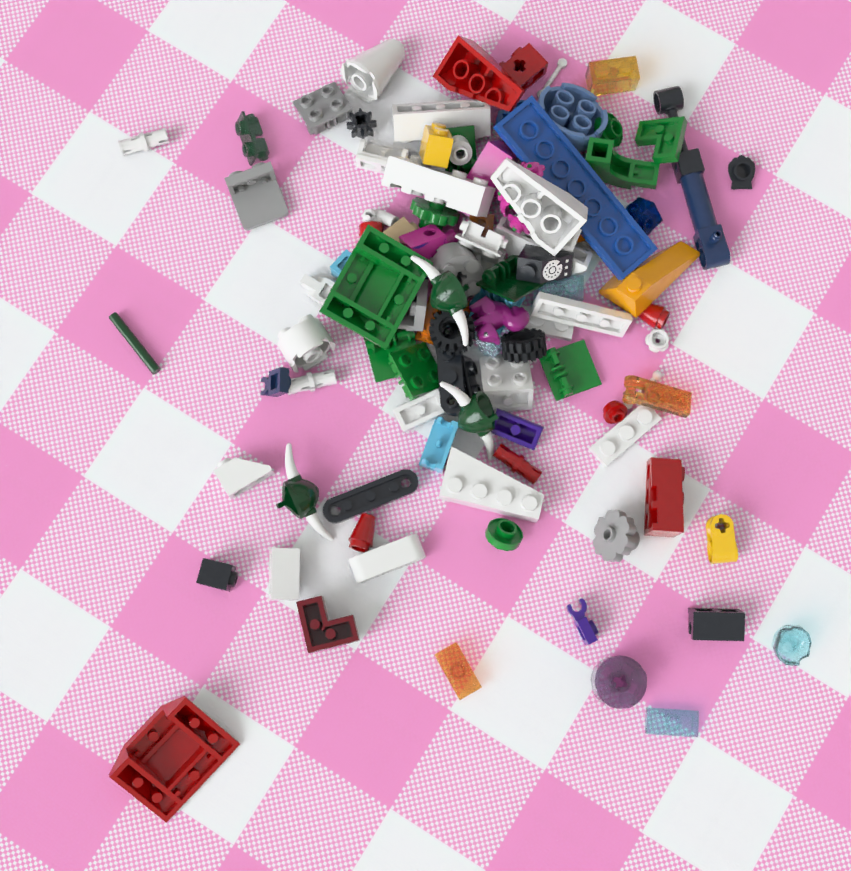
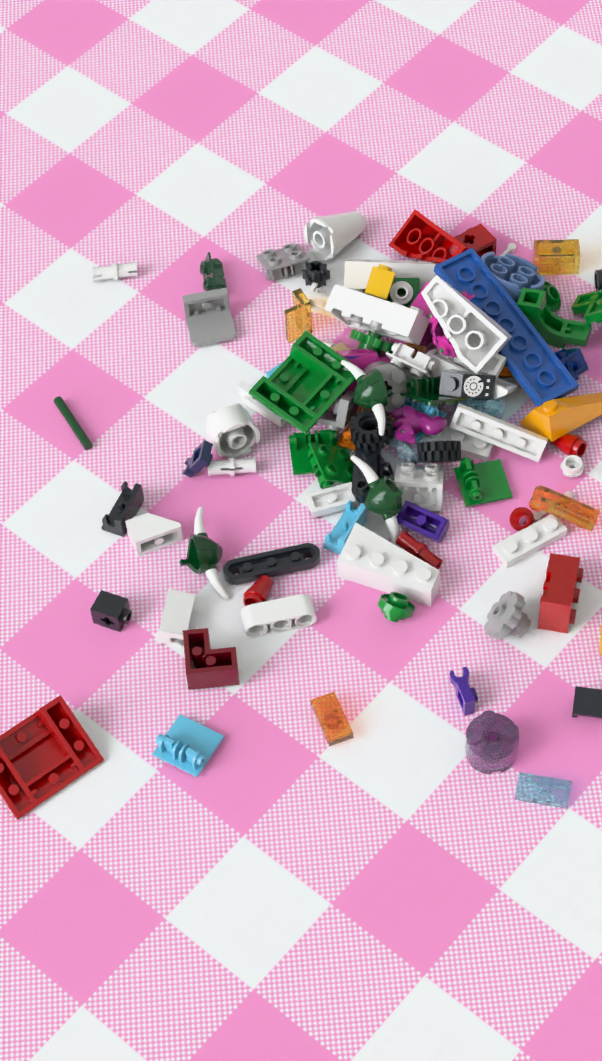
camera: 15 degrees right, 25 degrees down
none -> black hinge [101,481,144,537]
none -> medium azure hinge [152,714,224,777]
none -> clear yellow panel [284,288,313,343]

